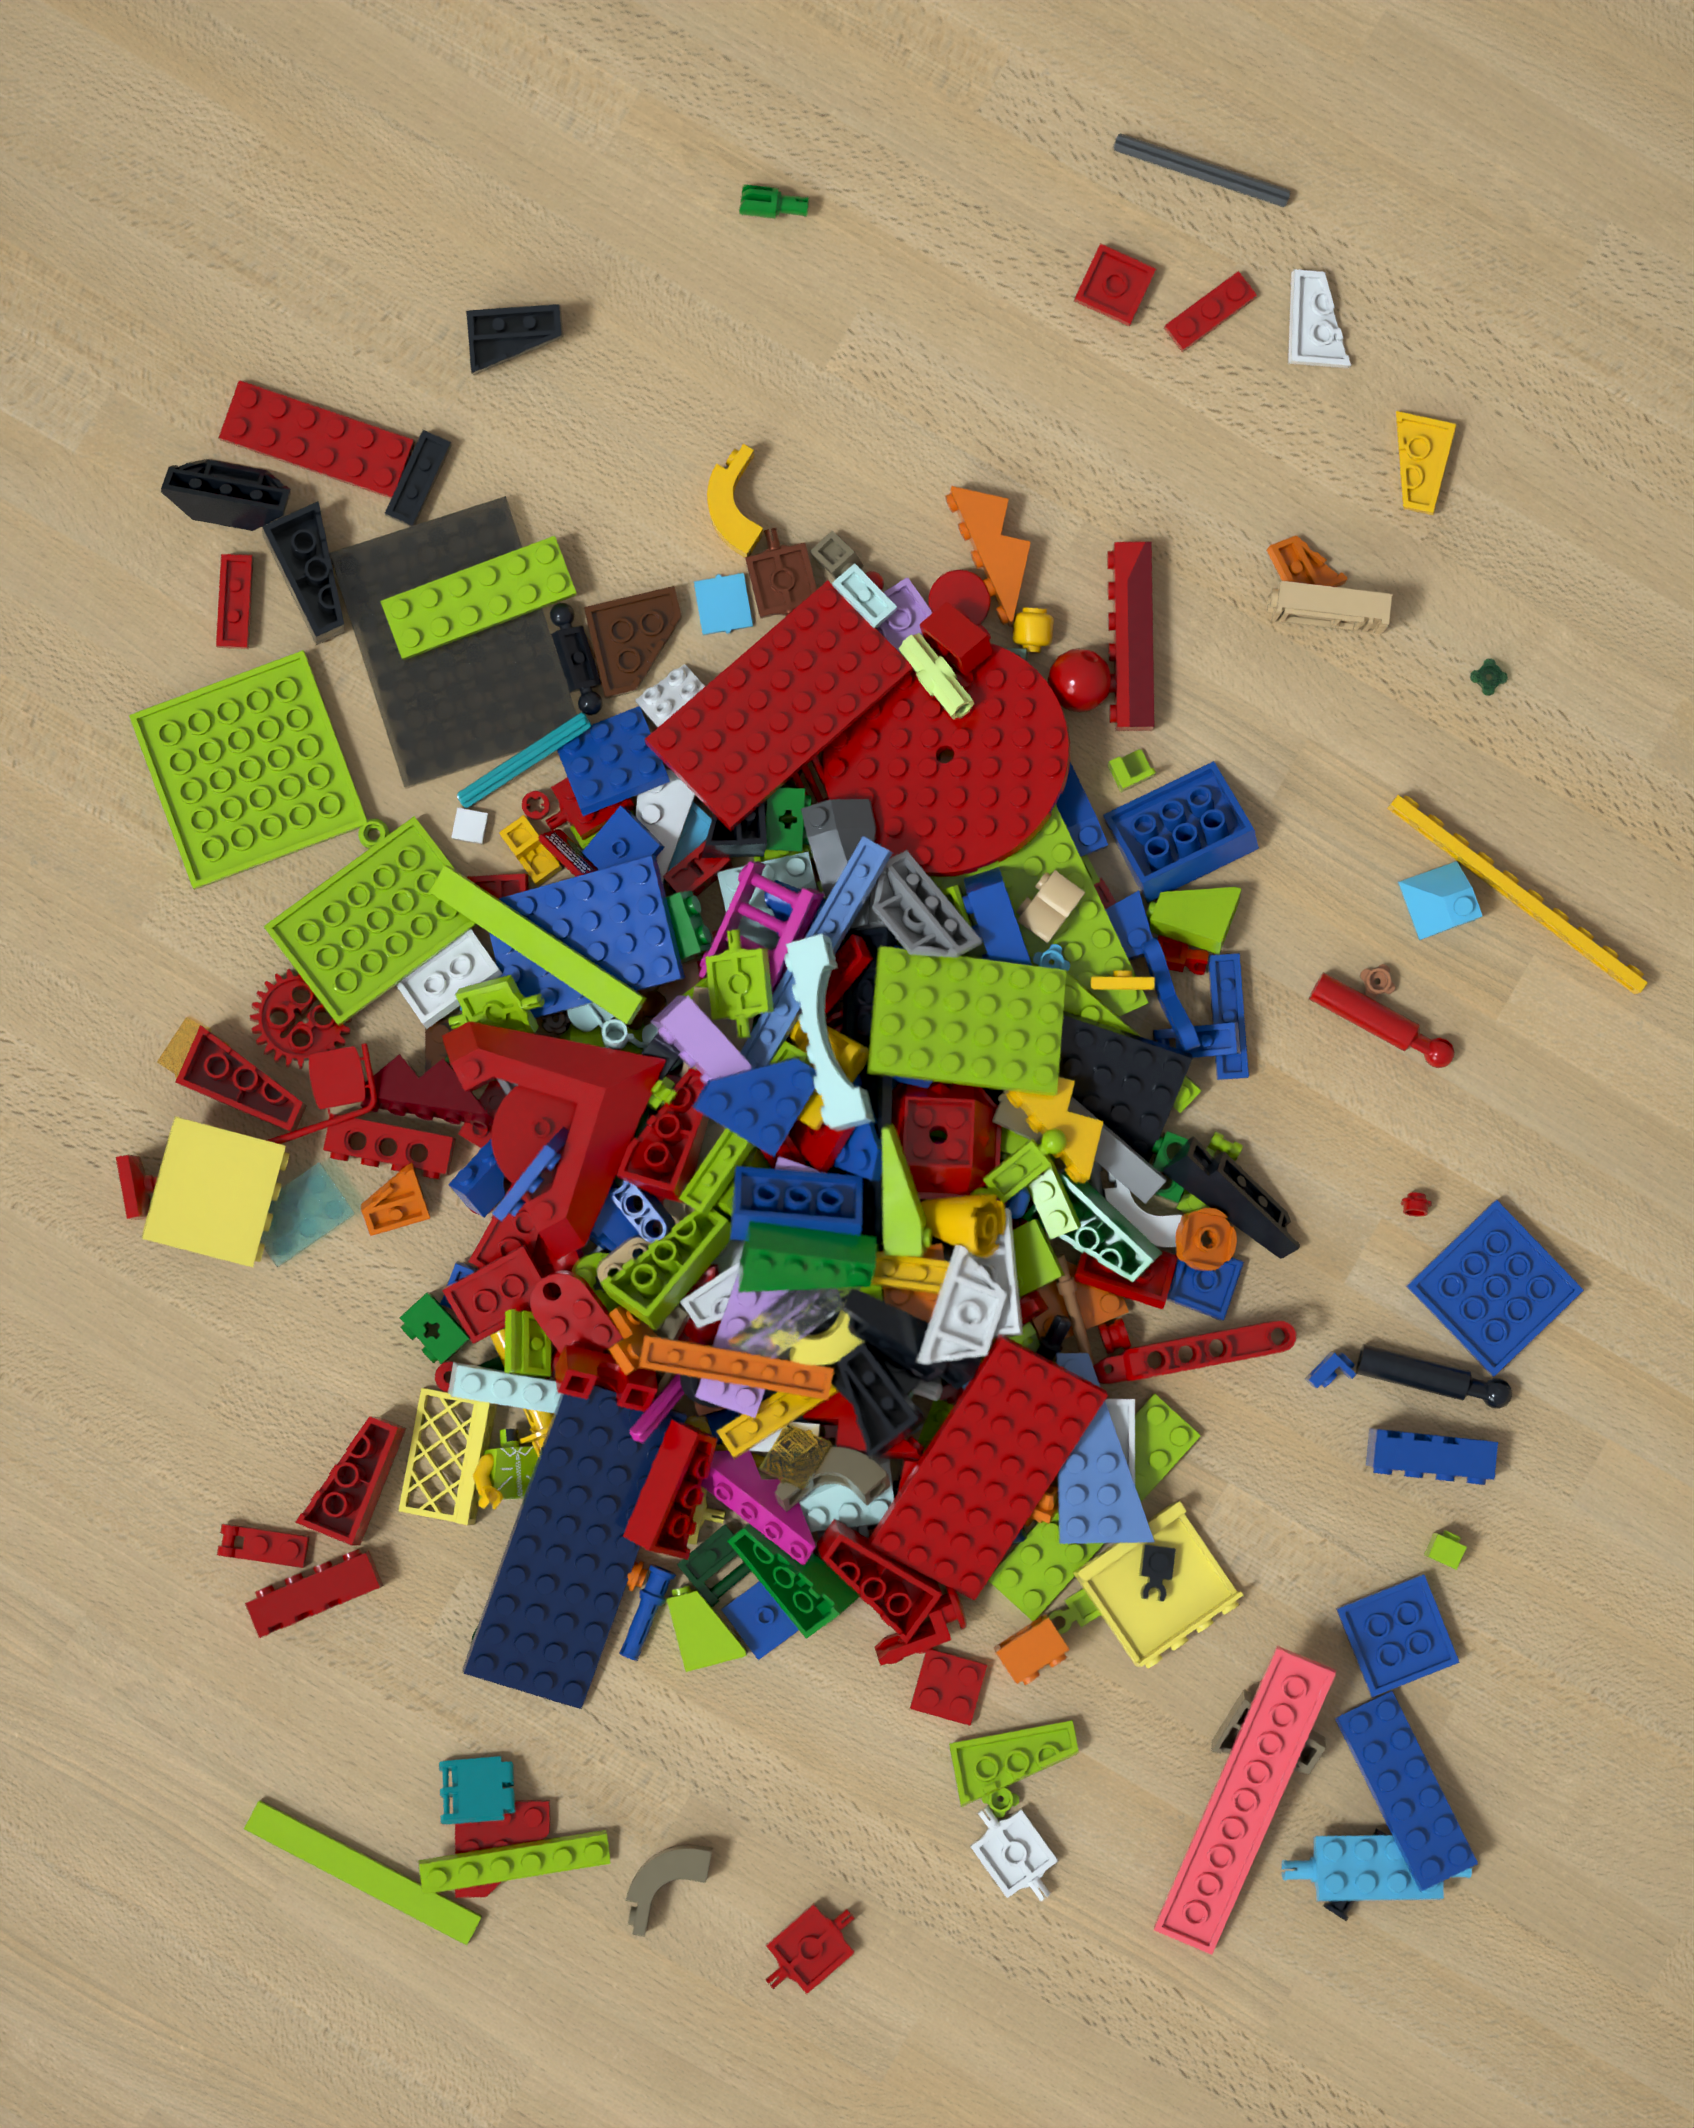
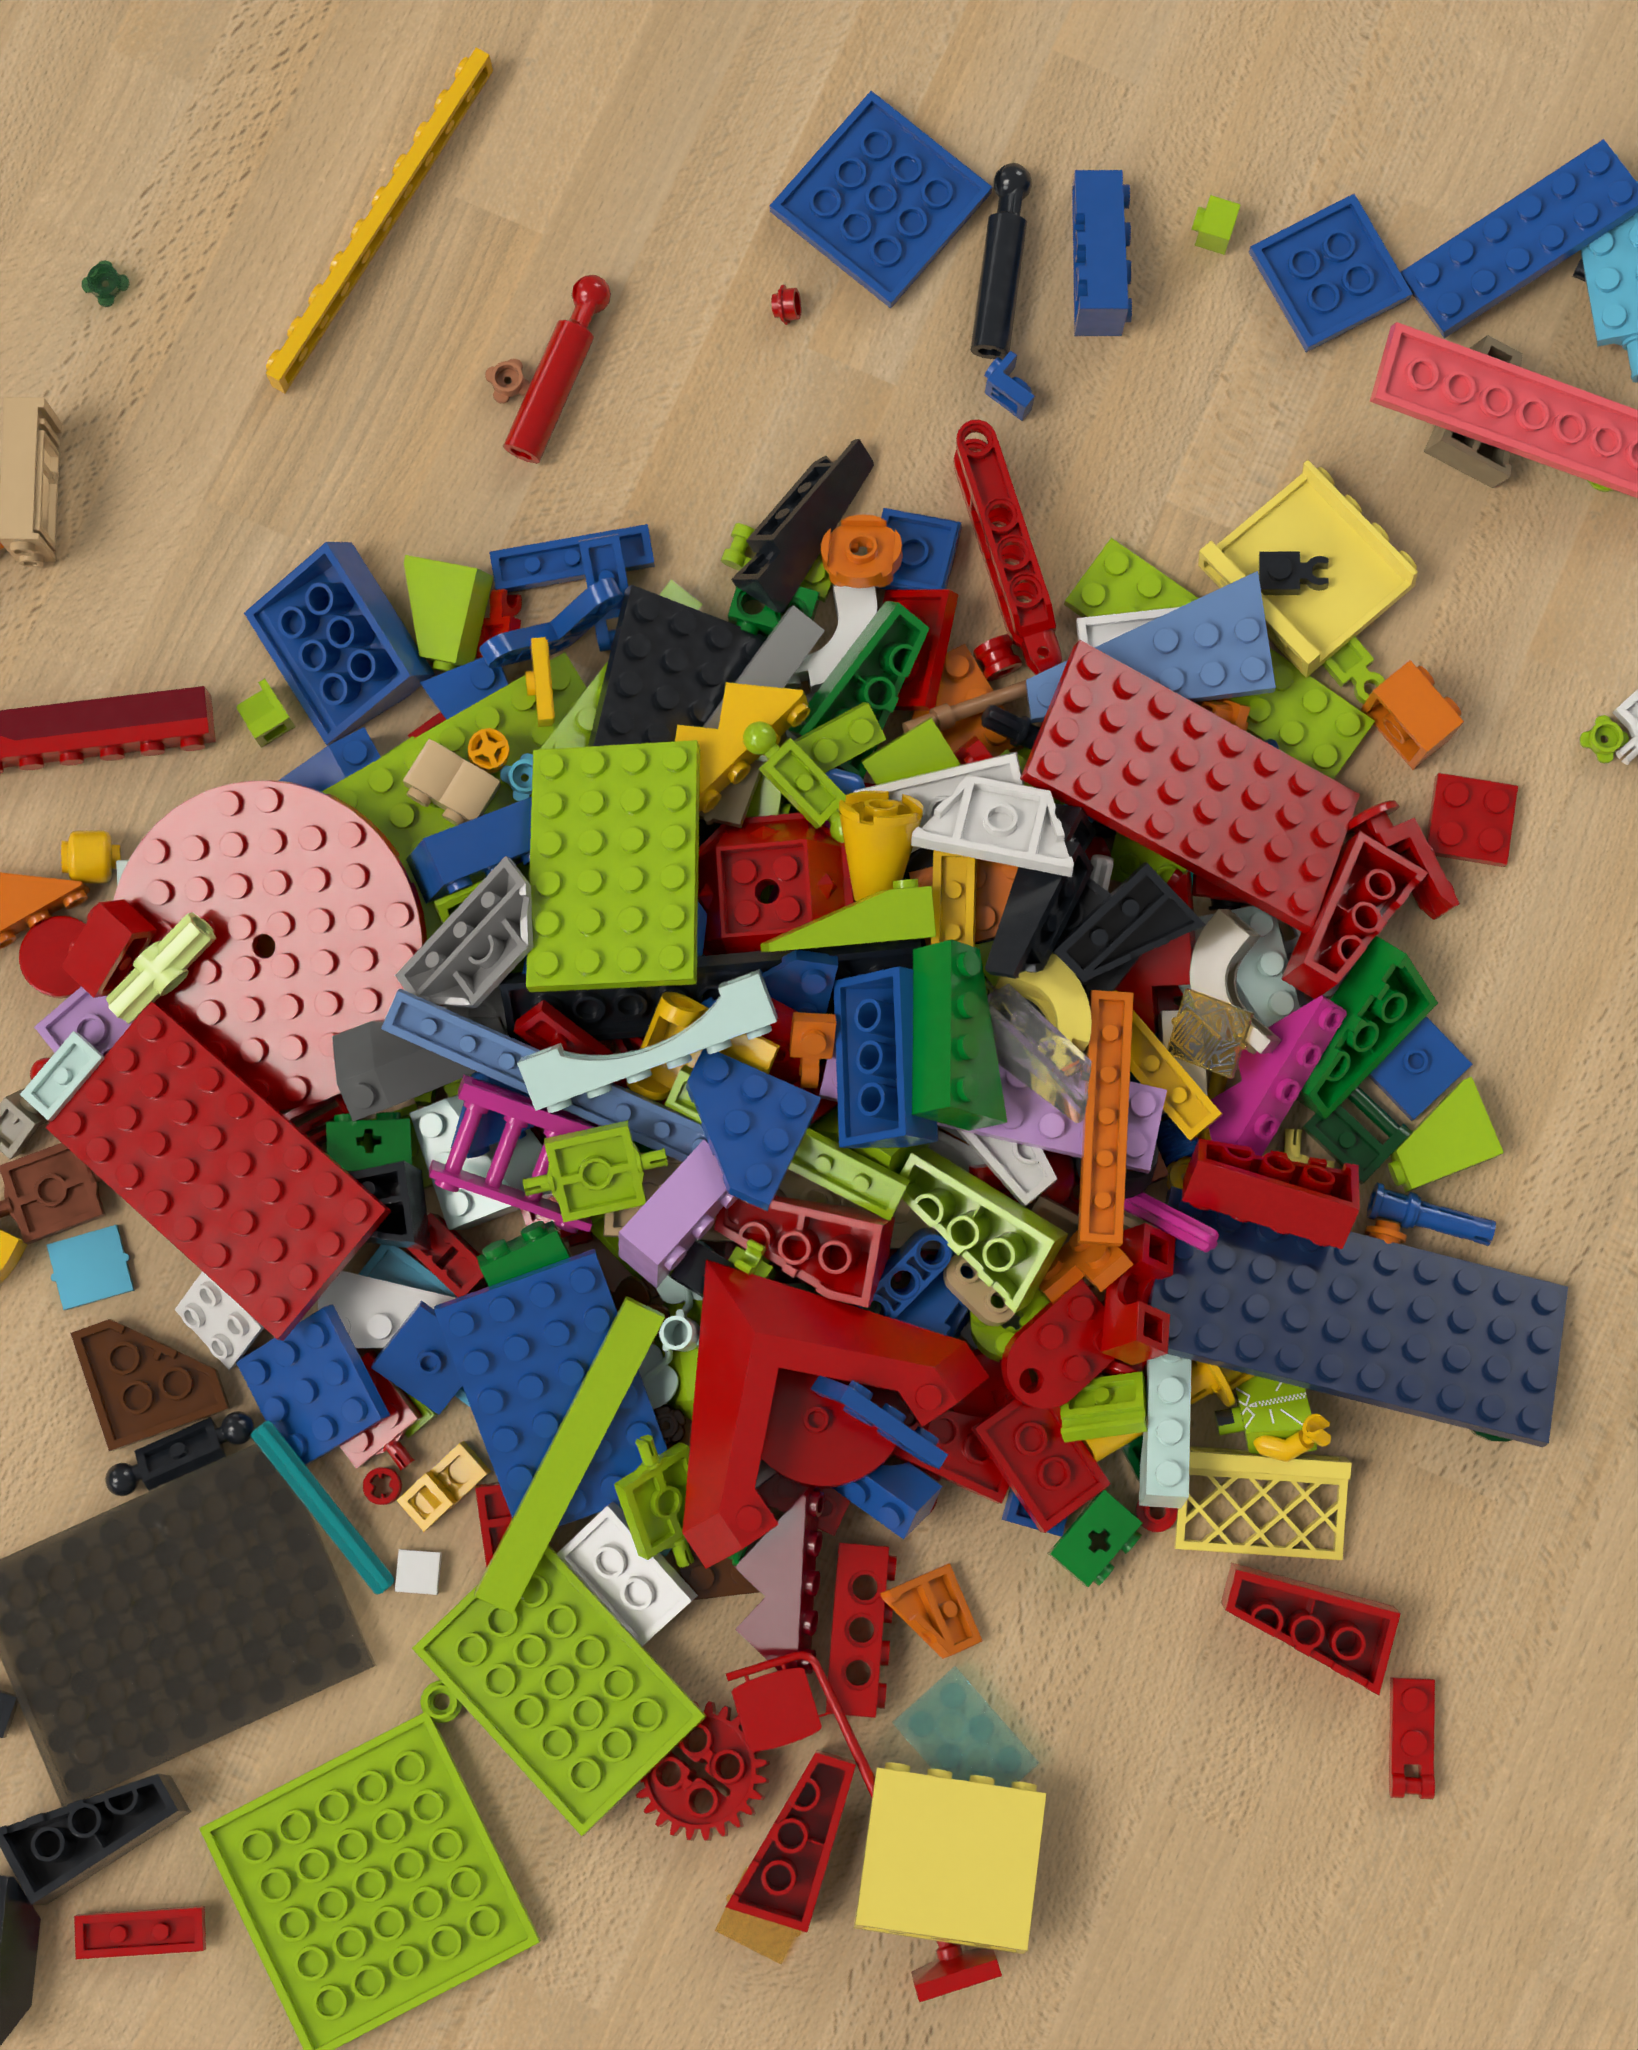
camera: 95 degrees left, 5 degrees down
red wedge [245,1548,383,1638] -> none
lime plate [380,535,577,661] -> none
slope [538,829,599,877] -> none
lime wing [949,1720,1079,1807] -> none
red piece [1047,648,1112,713] -> none
medium azure slope [1398,861,1483,940] -> none
none -> light orange wheel [468,728,509,774]
none -> orange plate [789,1012,836,1089]

